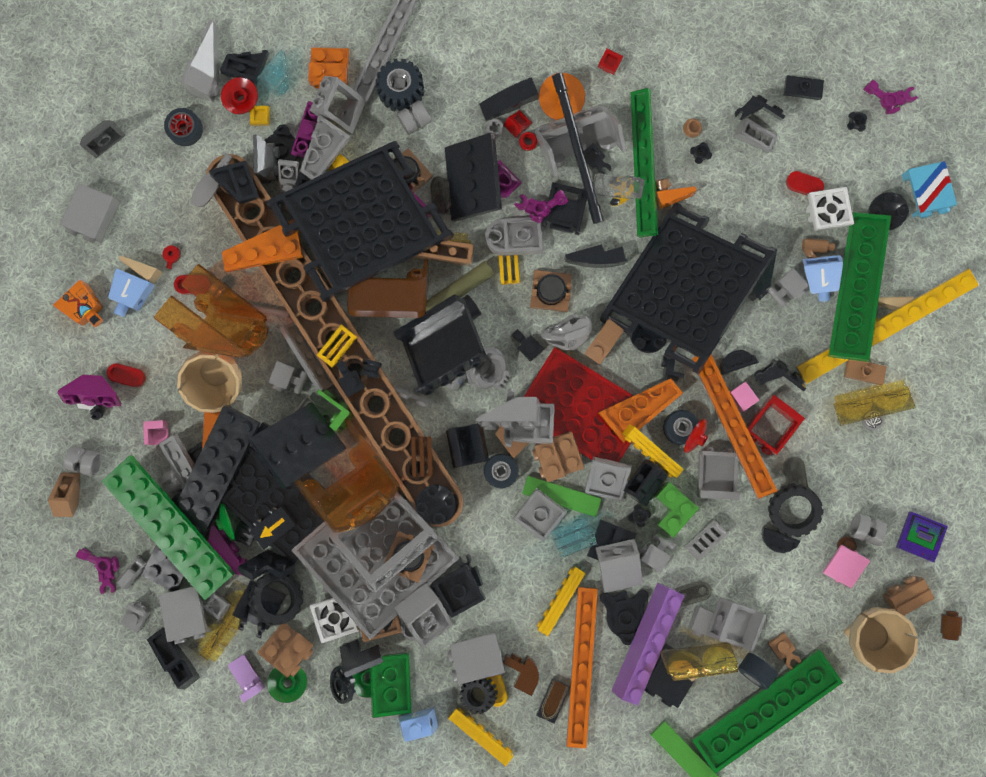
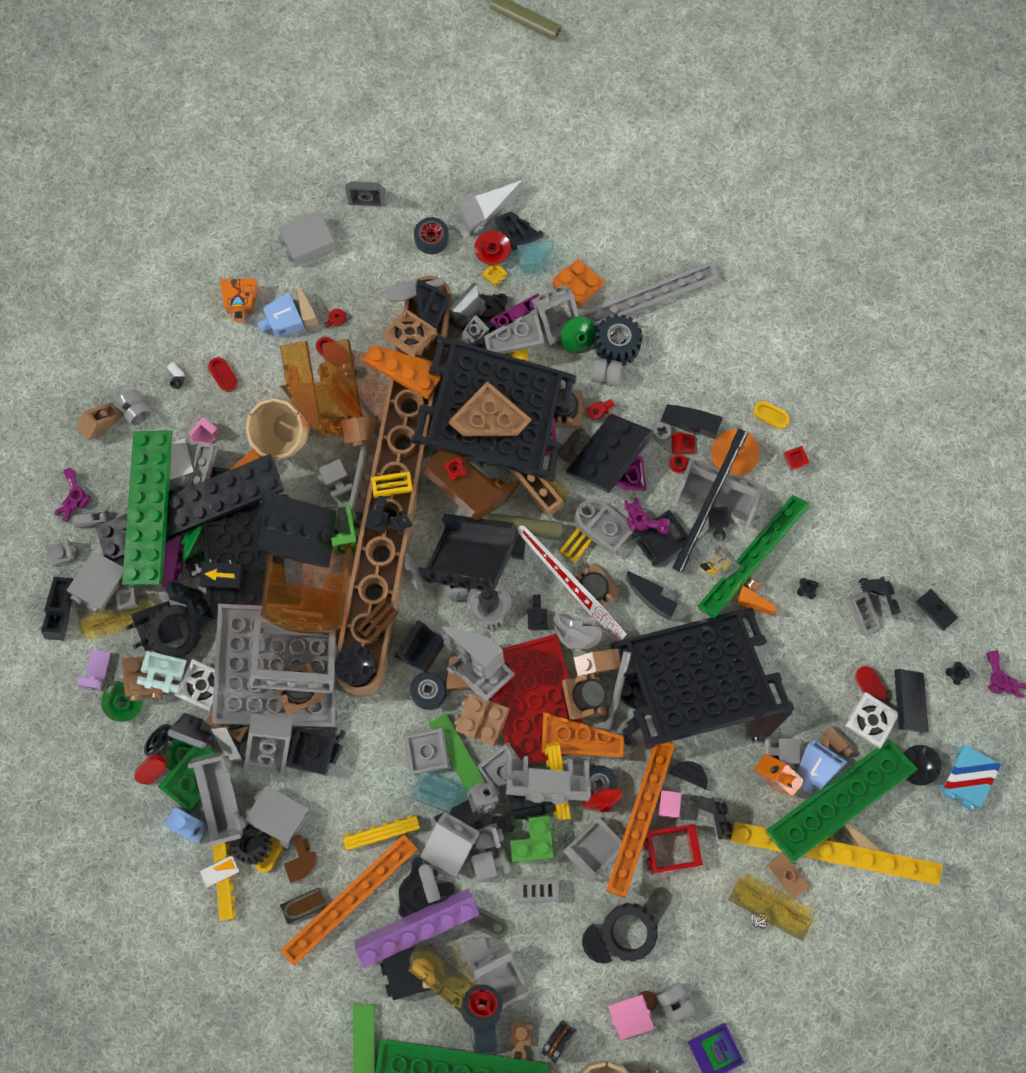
camera: 40 degrees right, 10 degrees down
magenta slope [57,374,122,407] -> none
medium nougat plate [683,119,702,138] -> none
none -> red tile [134,755,167,784]
none -> light aqua plate [137,651,186,693]
none -> white sticker [170,439,194,480]
none -> light grey windscreen [188,752,246,847]
none -> white sticker [200,856,239,887]
none -> white sticker [211,728,243,762]
none -> medium nougat slope [341,416,379,446]
none -> medium nougat piece [382,309,437,357]
none -> light grey bar [419,865,442,903]
none -> red plate [444,458,467,480]
none -> medium nougat plate [449,382,532,436]
none -> wheel [461,985,503,1029]
none -> light grey brick [467,781,500,814]
none -> light grey bracket [475,823,504,851]
none -> light grey bracket [506,755,591,804]
none -> sticker [517,526,627,642]
none -> black head [541,1020,577,1063]
none -> green dish [561,316,596,353]
none -> piece [562,674,608,720]
none -> red piece [585,399,616,420]
none -> light grey bar [605,651,631,730]
none -> yellow tile [753,401,790,429]
none -> orange torso [753,754,803,797]
none -> black tile [894,669,929,733]

